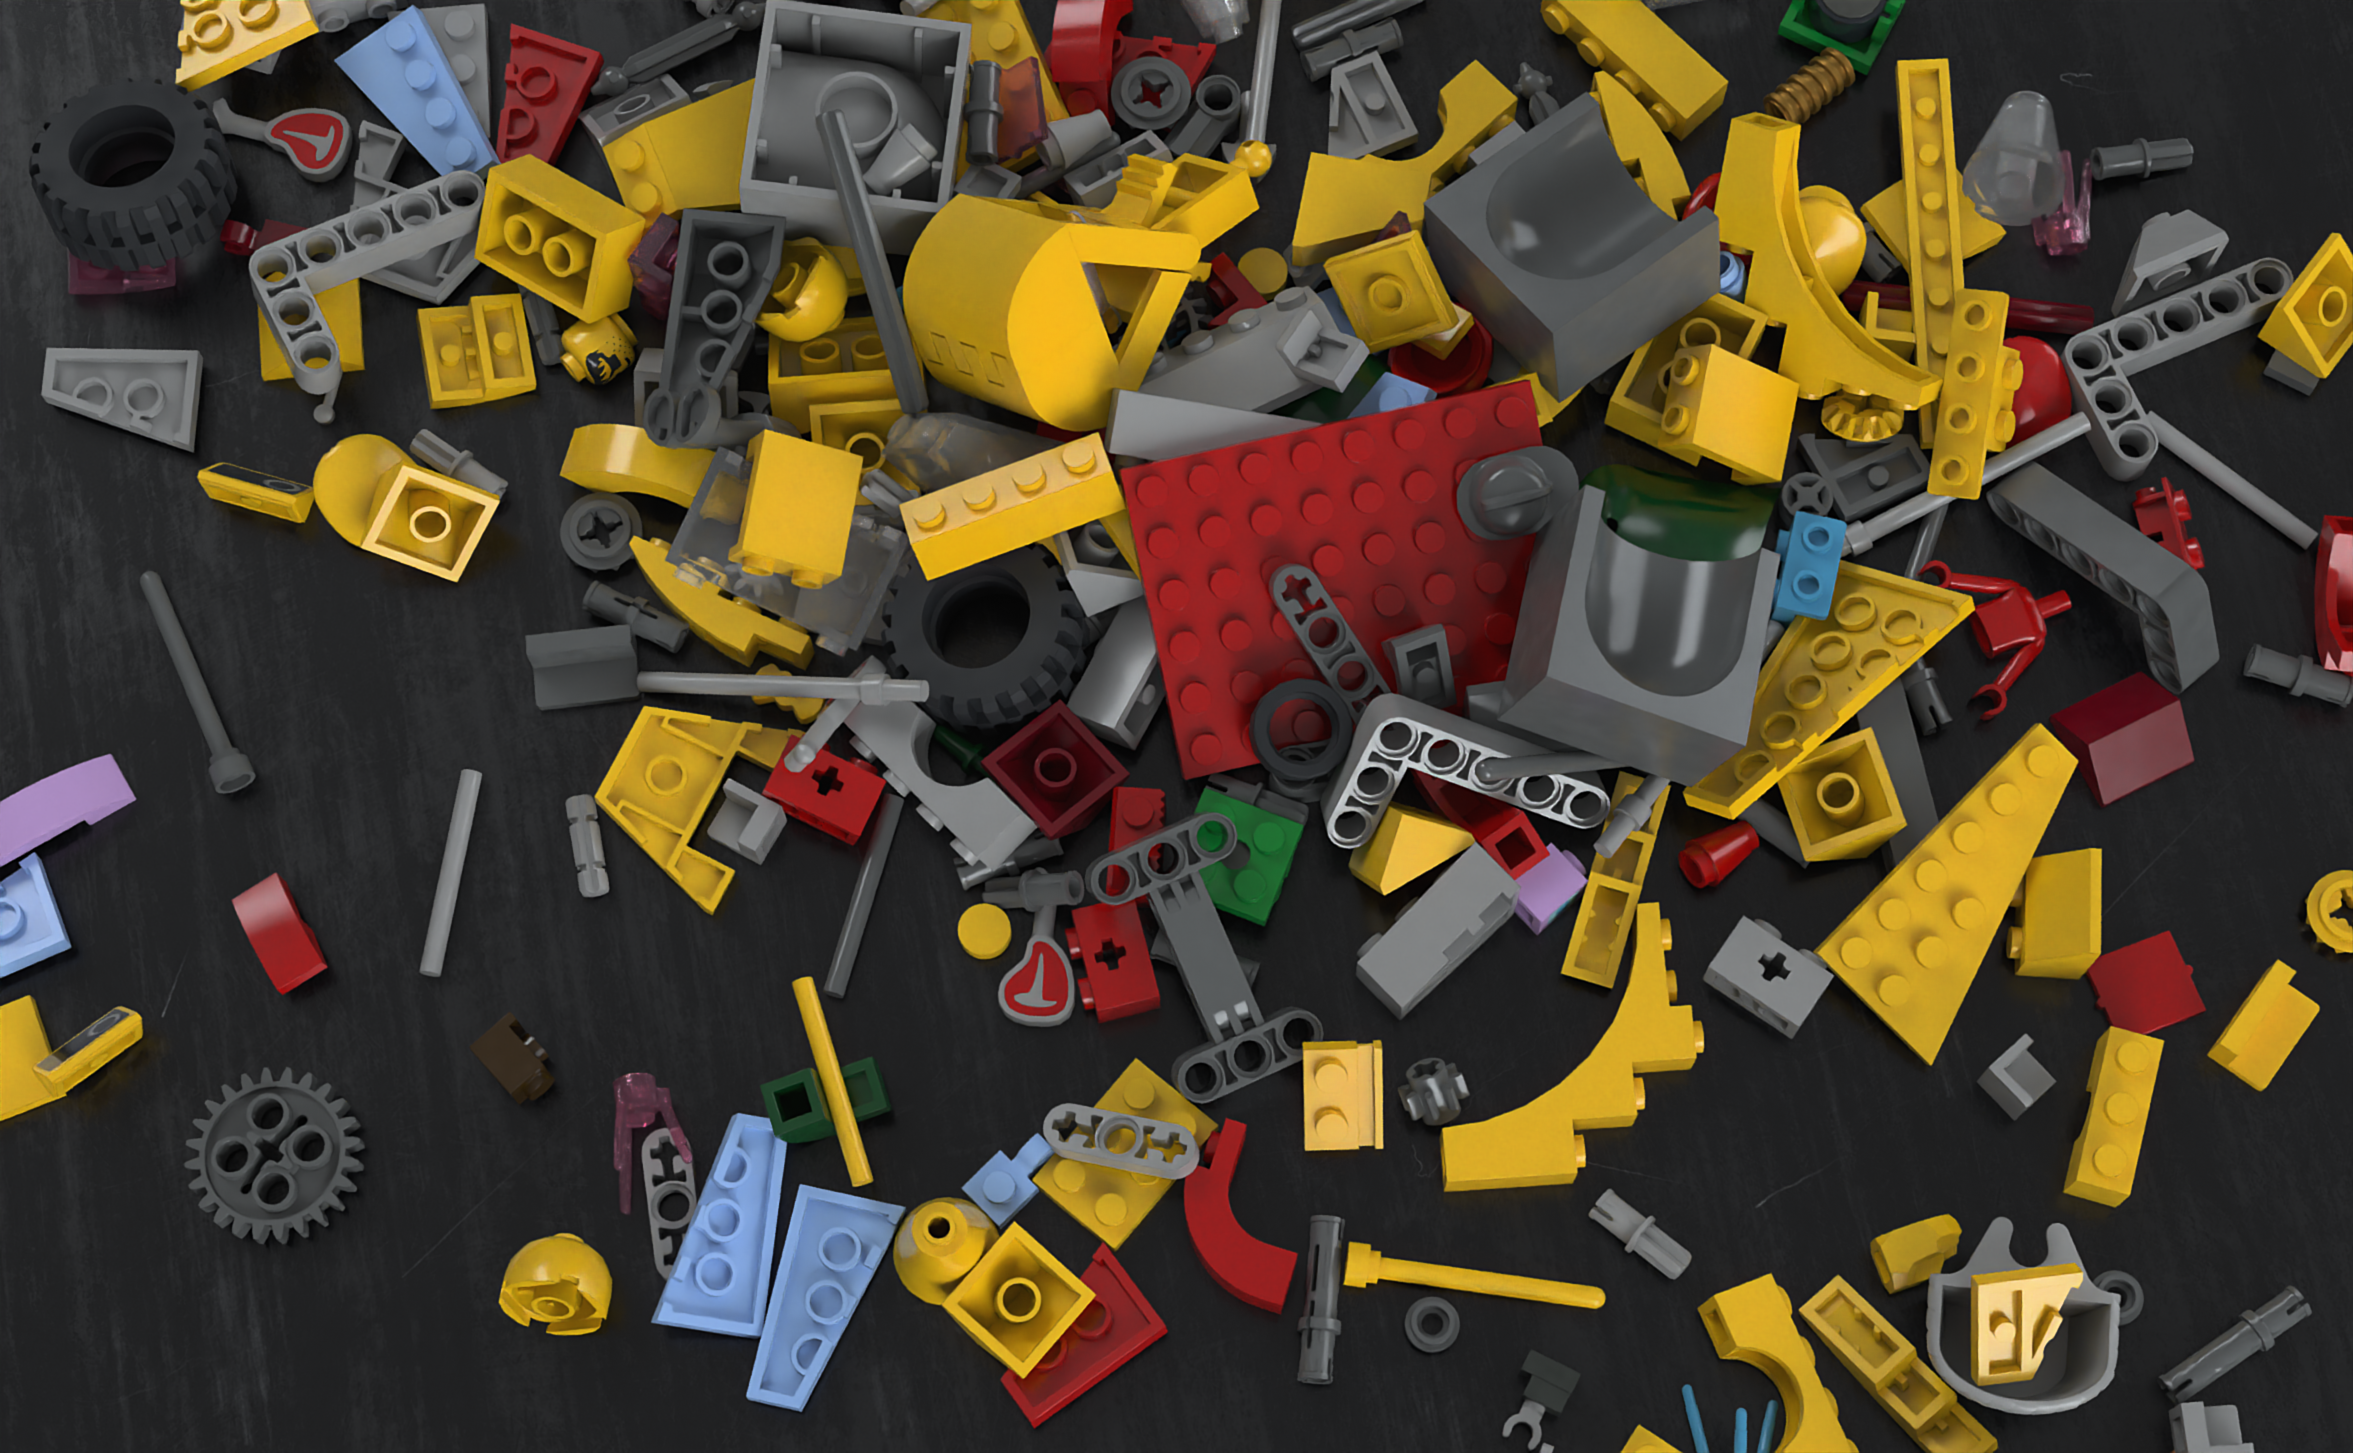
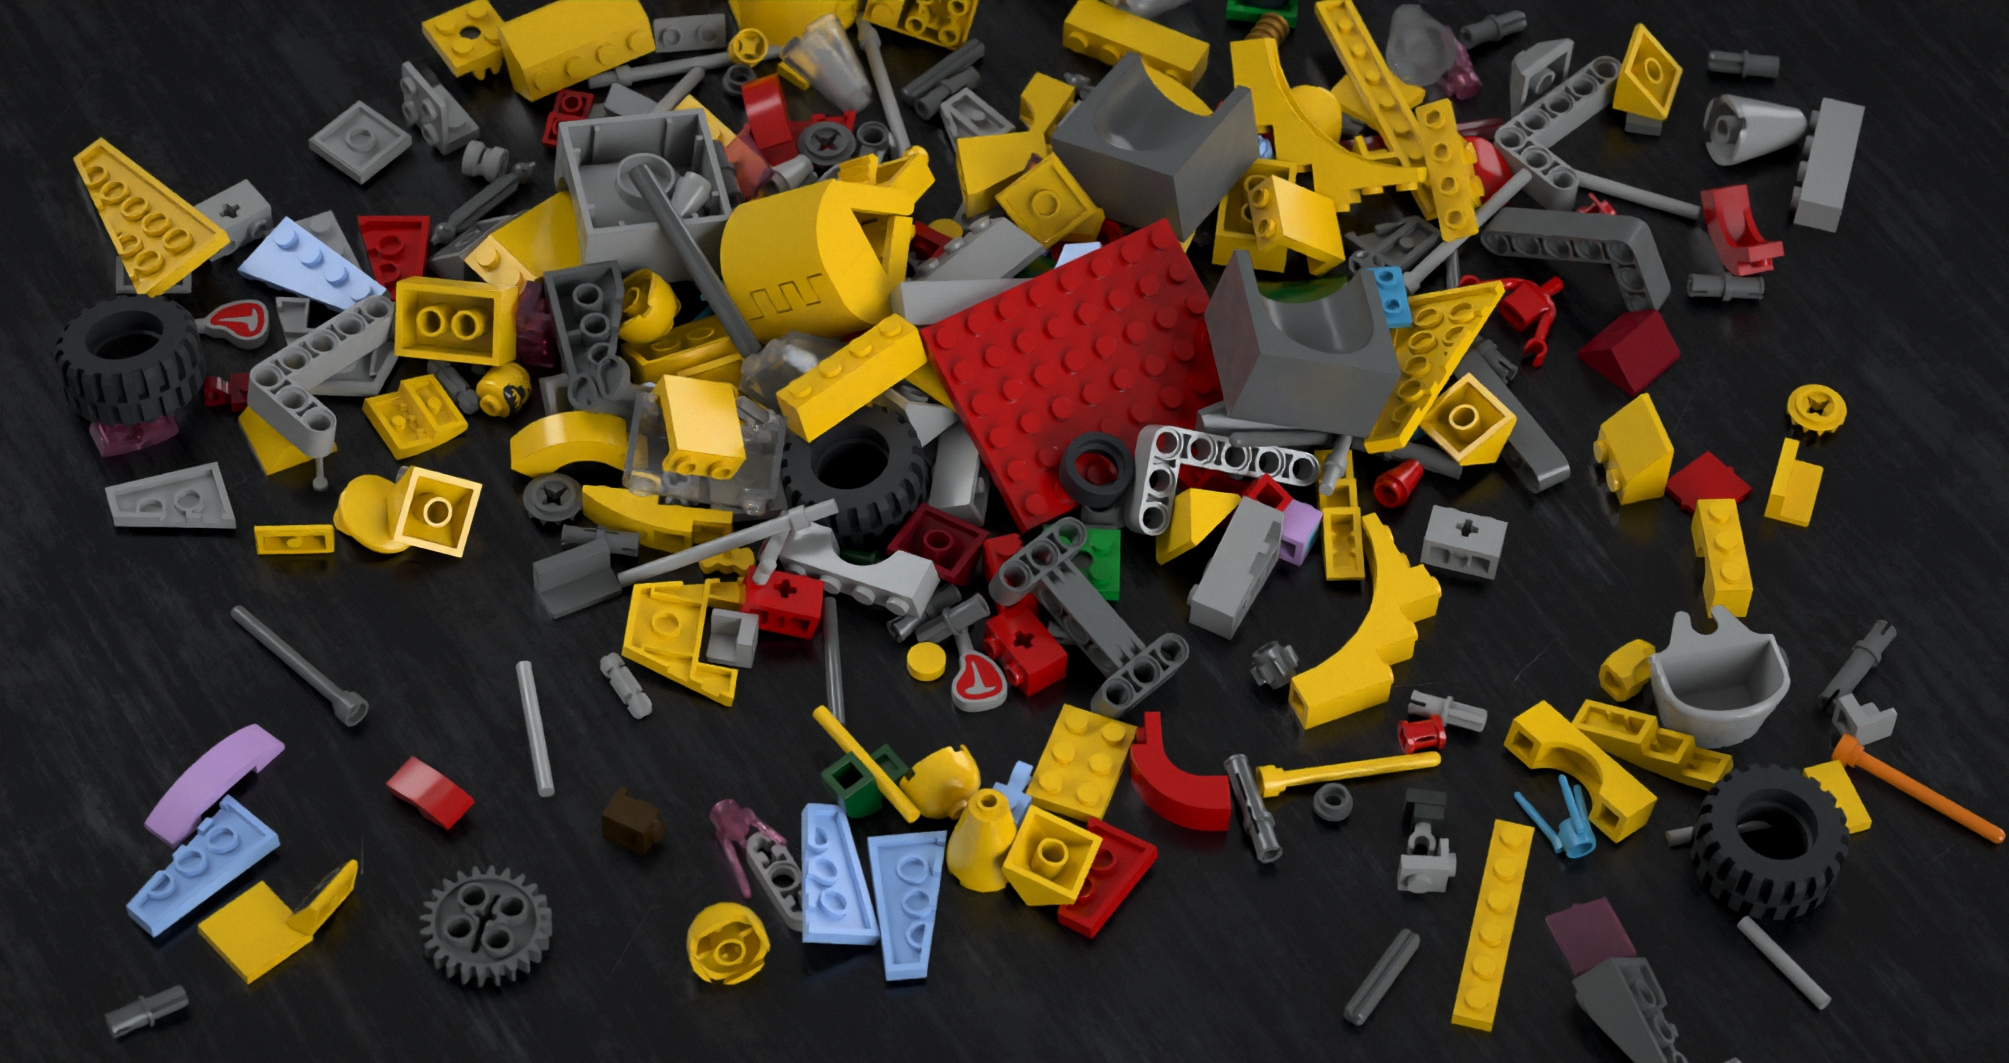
camera: 25 degrees left, 20 degrees down
light grey beam [1043,1103,1200,1179] -> none
dark grey beam [1269,564,1403,731] -> none
light grey bracket [1276,307,1370,393] -> none
yellow plate [1303,1040,1383,1151] -> none
dark grey slope [1381,624,1457,709] -> none
dark grey piece [1457,446,1579,540] -> none
yellow wing [1813,723,2078,1066] -> none
yellow gear [1821,390,1904,442] -> none
yellow wing [1971,1263,2083,1386] -> none
light grey panel [1977,1034,2057,1121] -> none
none -> yellow cylinder [899,745,981,820]
none -> red bush [1397,714,1446,755]

